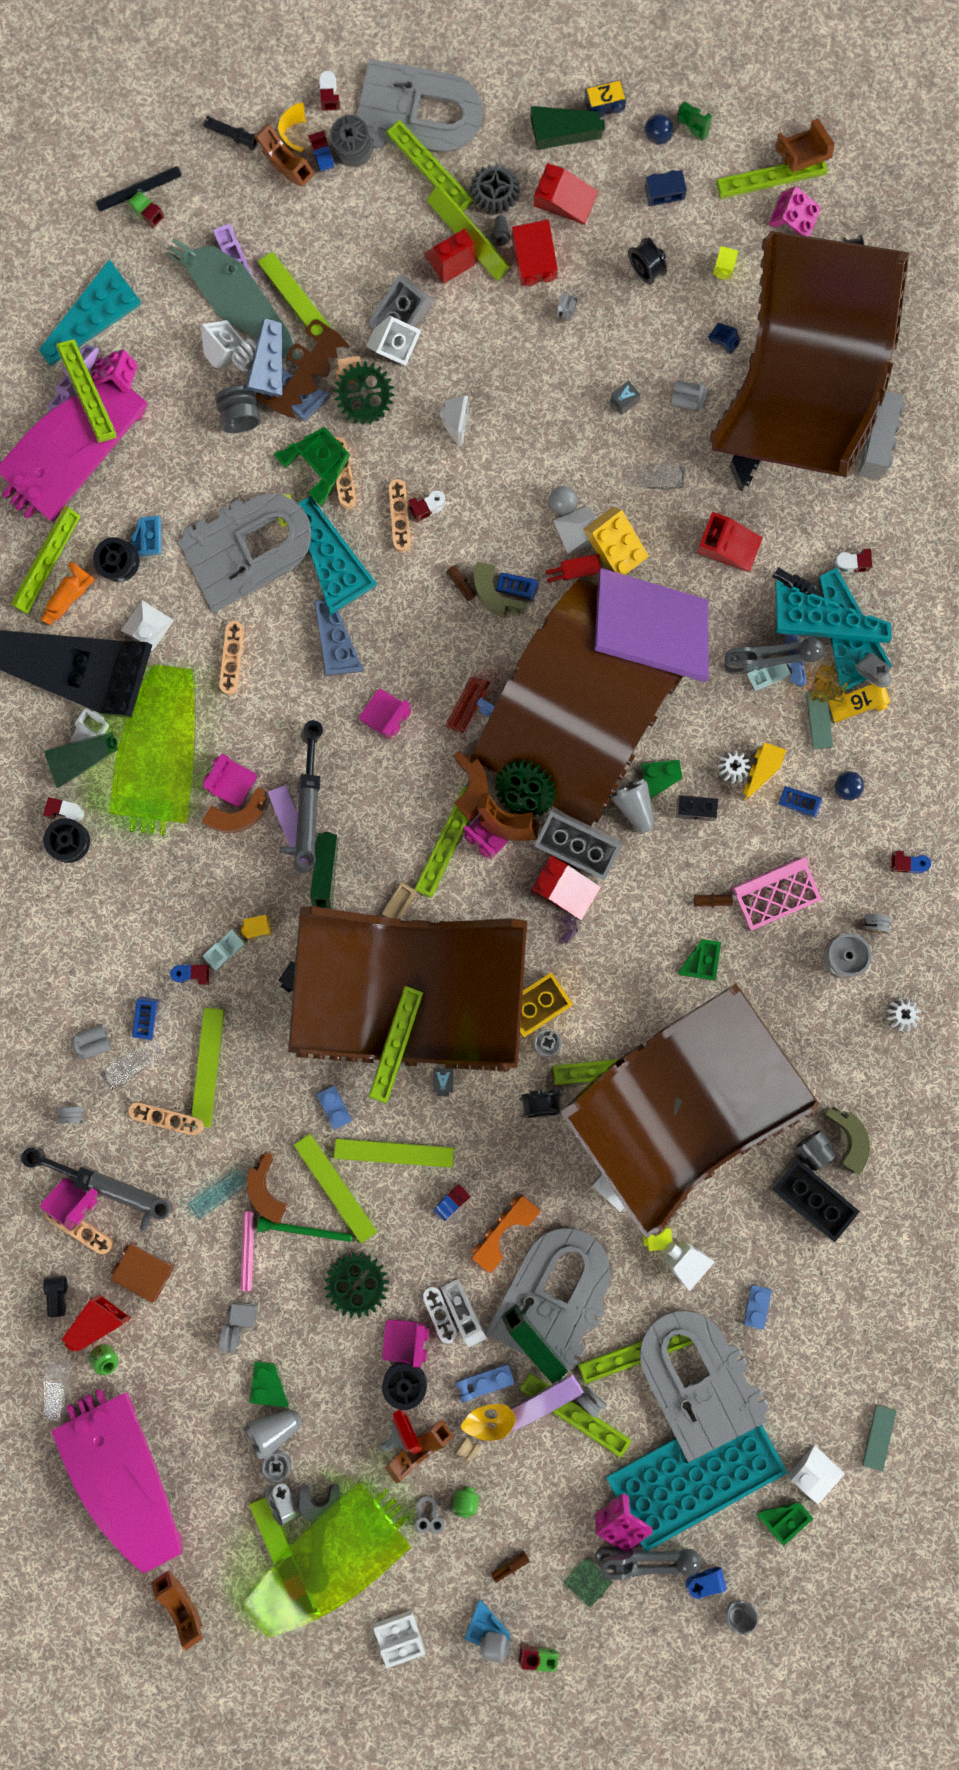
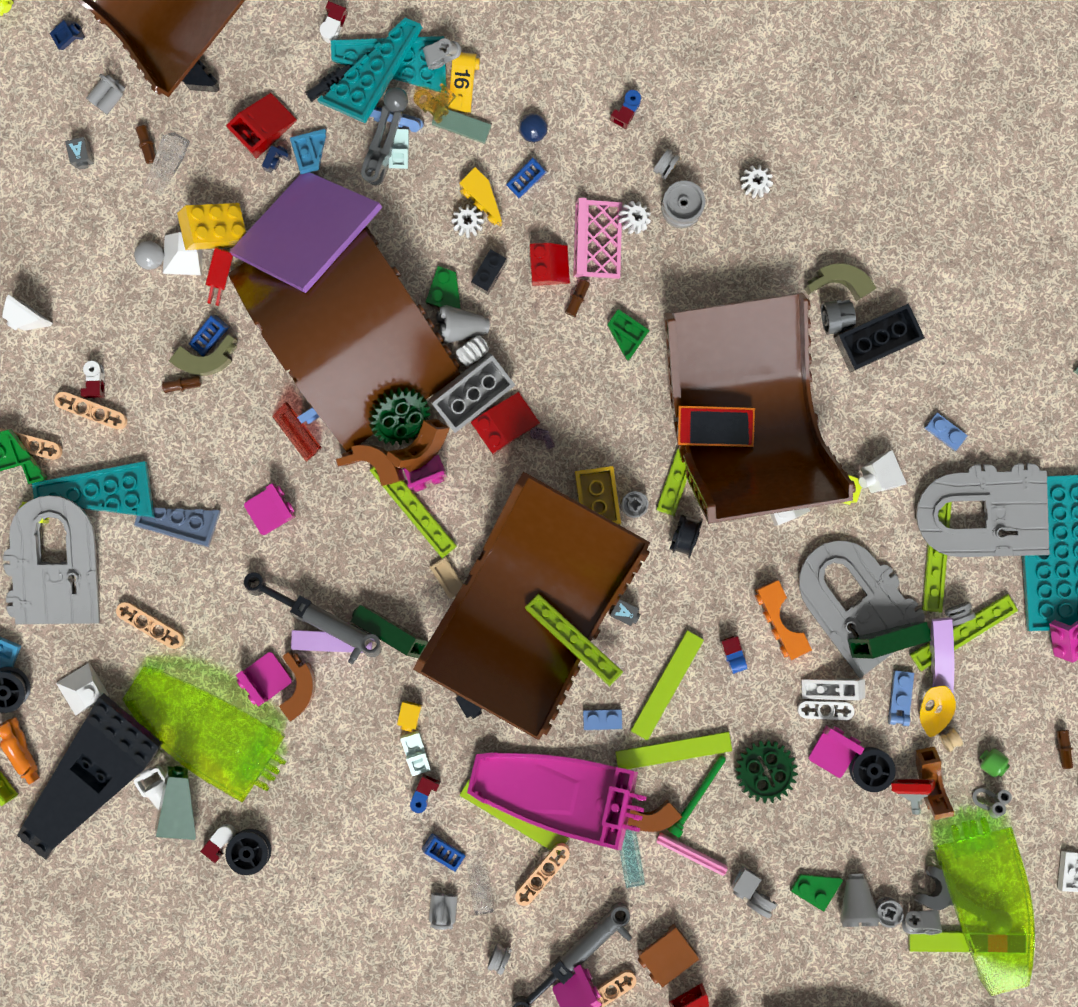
camera: 65 degrees left, 5 degrees up
none -> reddish brown axle [135,125,157,164]
none -> dark blue bracket [261,146,291,174]
none -> dark azure wing [290,129,327,174]
none -> white gear [456,335,489,366]
none -> dark pink windscreen [467,752,647,850]
none -> red slope [530,243,570,286]
none -> white gear [618,201,651,234]
none -> black slope [677,406,755,447]

